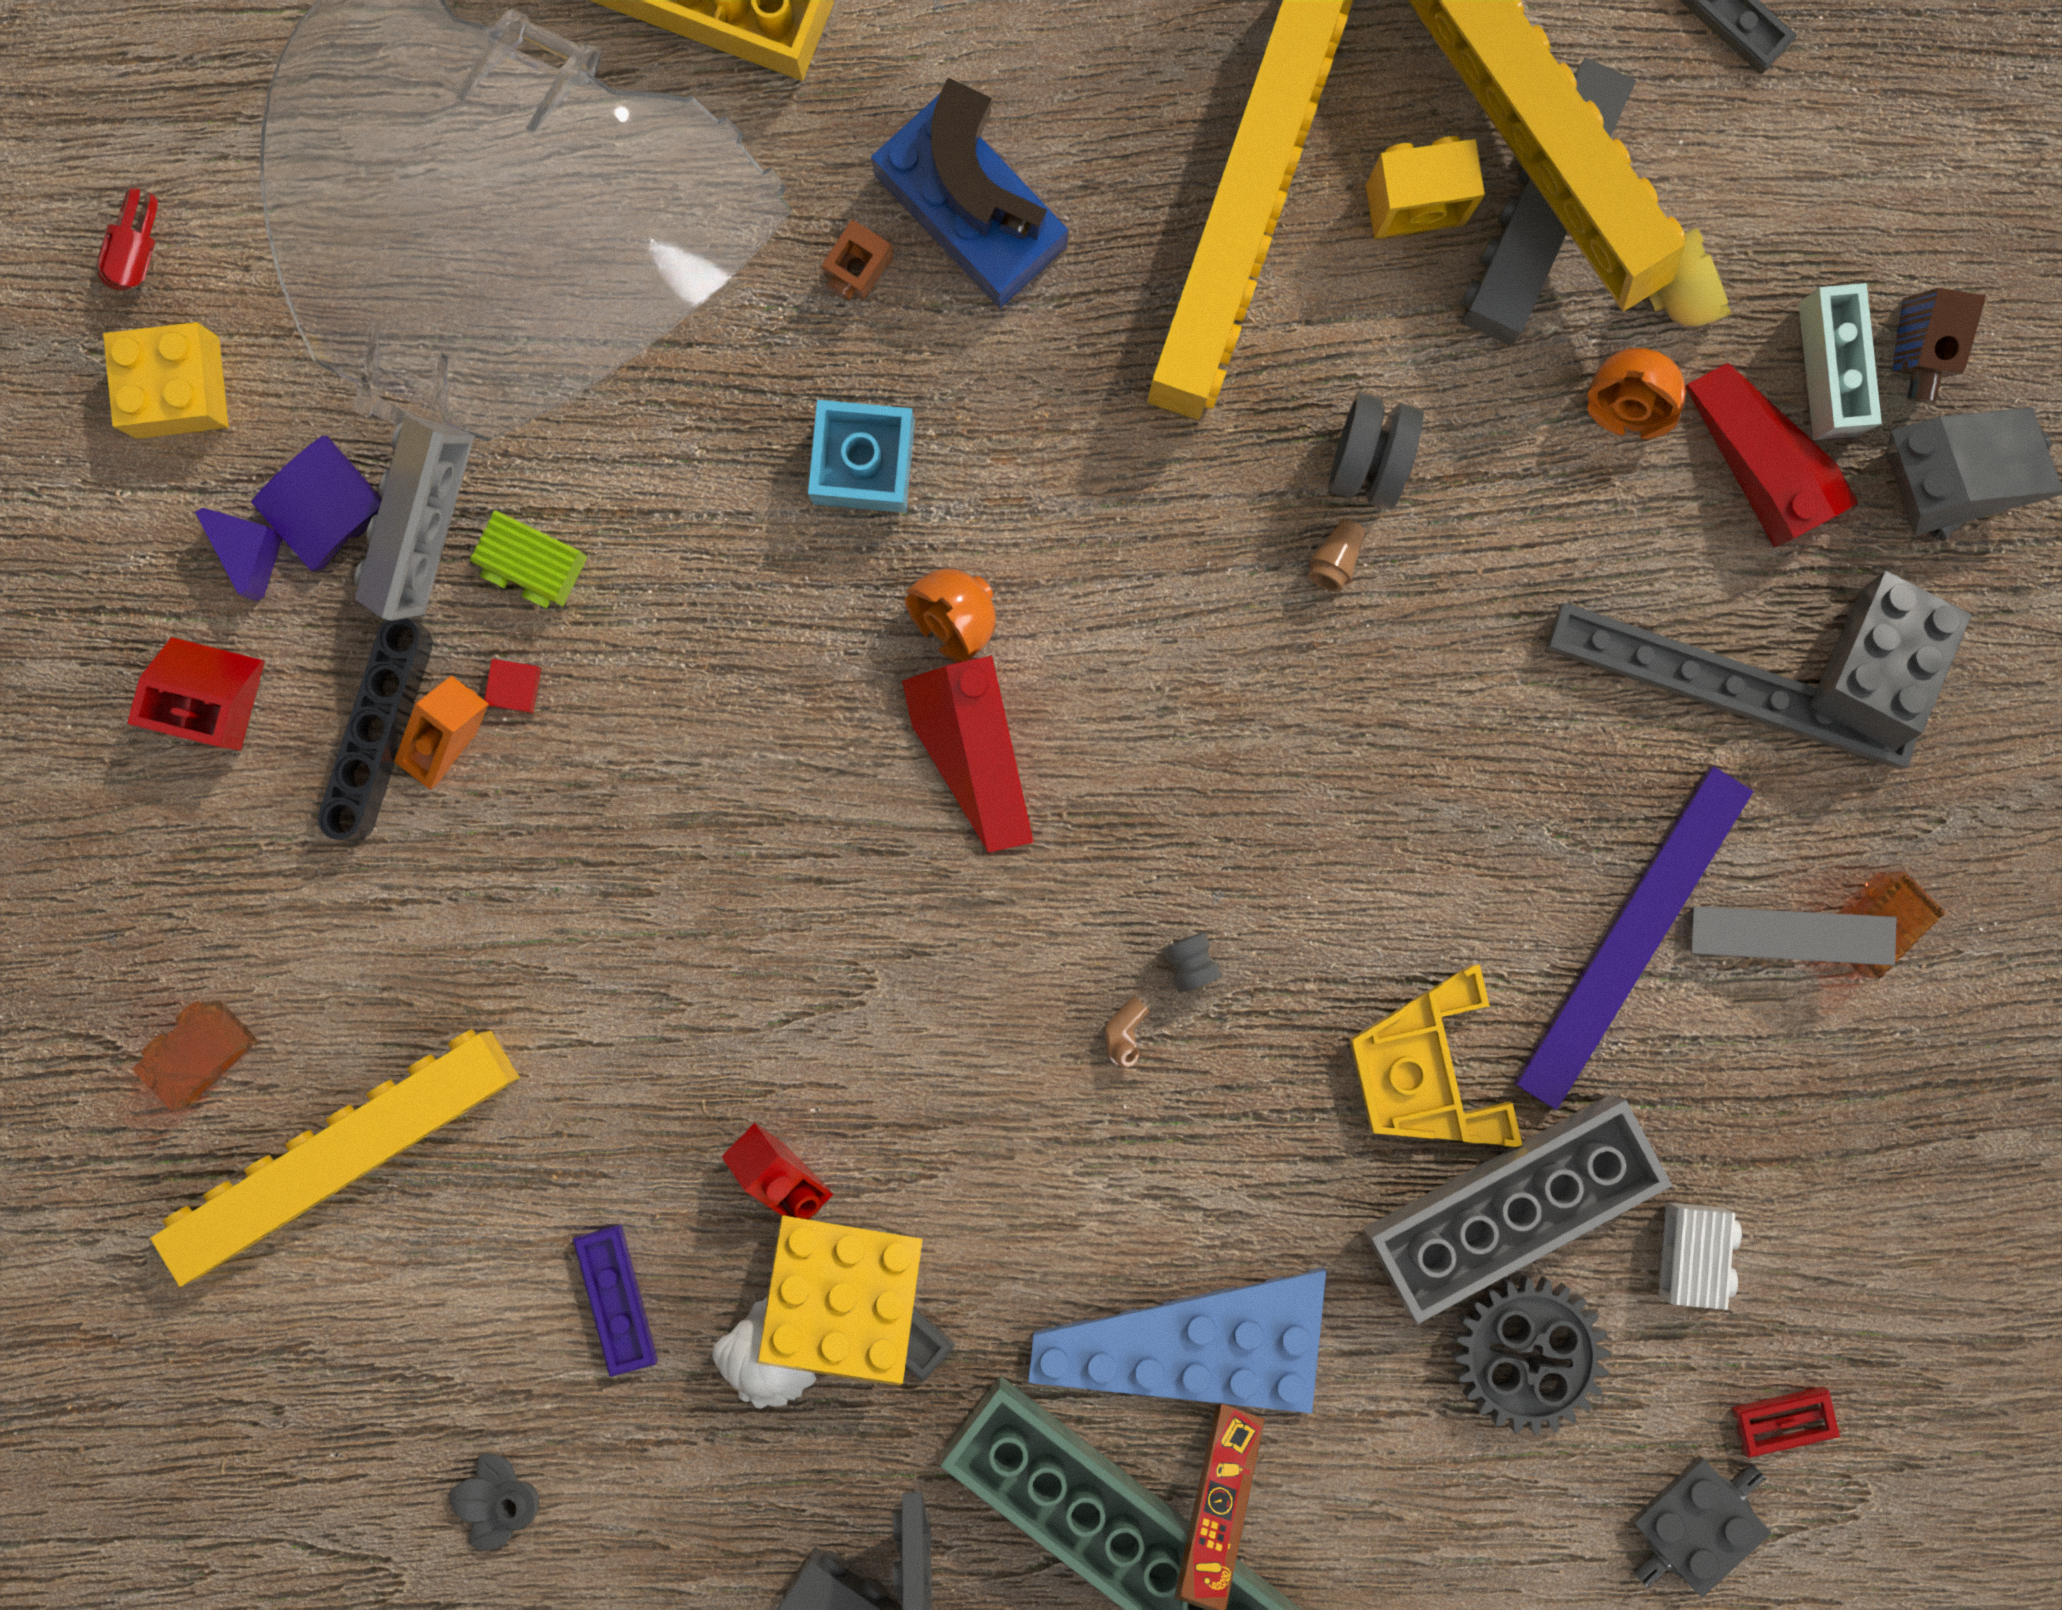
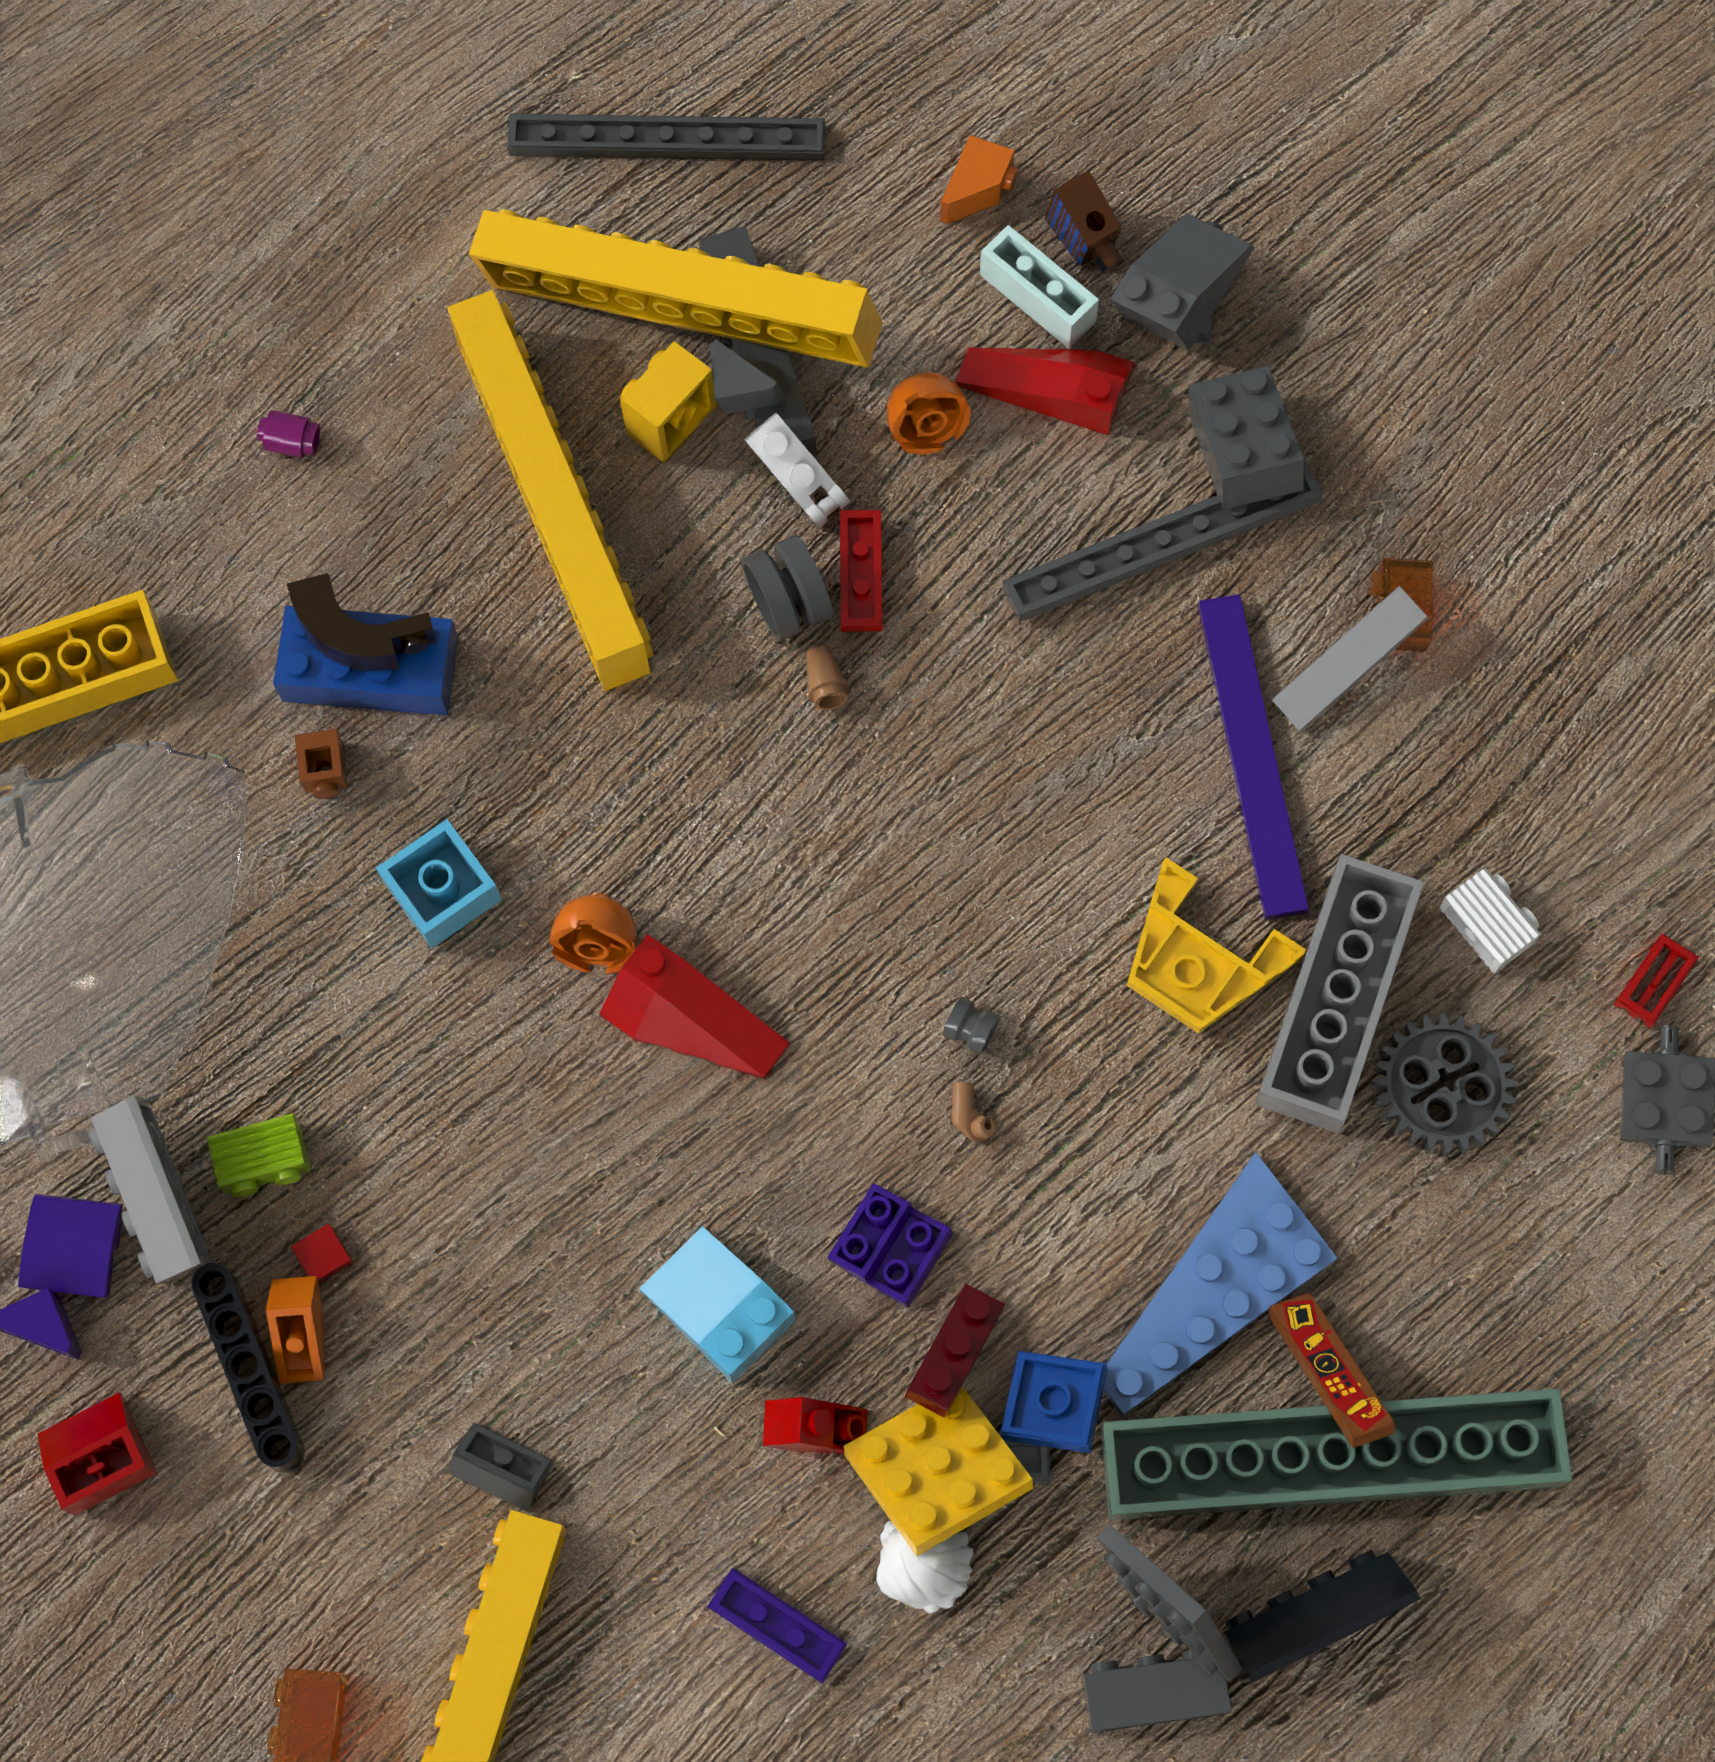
camera: 35 degrees left, 15 degrees down
light yellow cylinder [1649,227,1732,326] -> none
none -> dark grey slope [449,1423,553,1511]
none -> medium azure slope [639,1226,796,1384]
none -> dark grey slope [710,339,786,414]
none -> white plate [744,413,851,529]
none -> dark purple slope [827,1183,954,1308]
none -> red plate [840,510,883,632]
none -> dark red plate [905,1283,1005,1418]
none -> orange slope [941,135,1019,224]
none -> blue tile [1000,1351,1108,1454]

